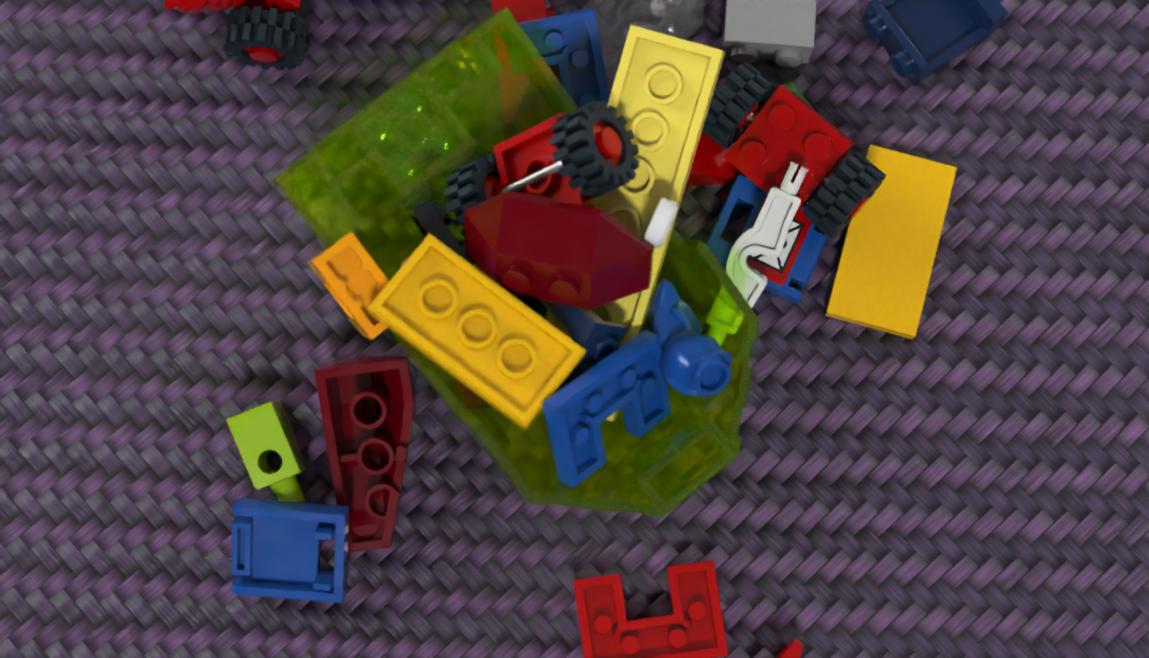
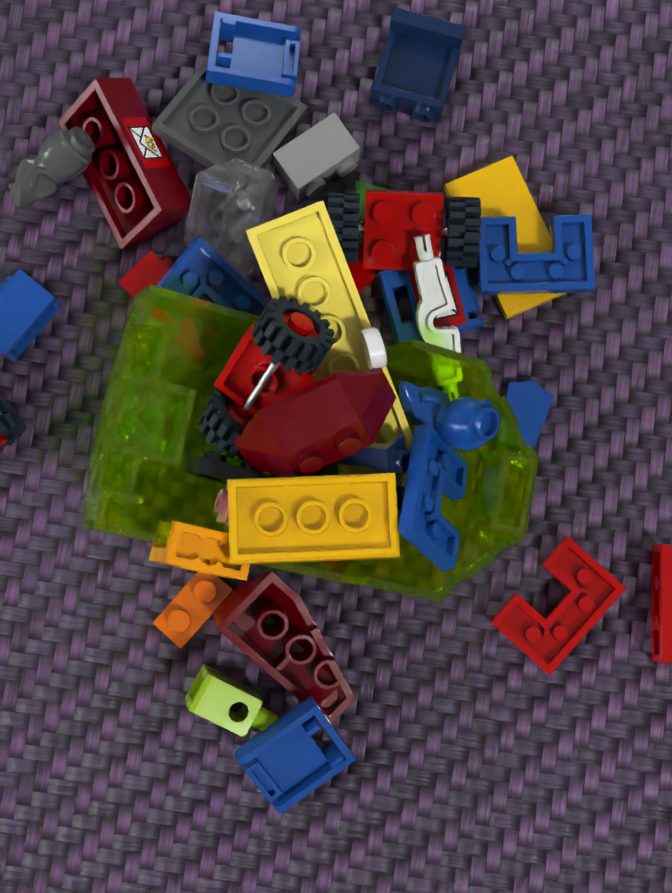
camera: 45 degrees left, 5 degrees up
none -> orange plate [153,572,234,649]
none -> blue plate [478,215,595,295]
none -> blue piece [497,380,554,467]

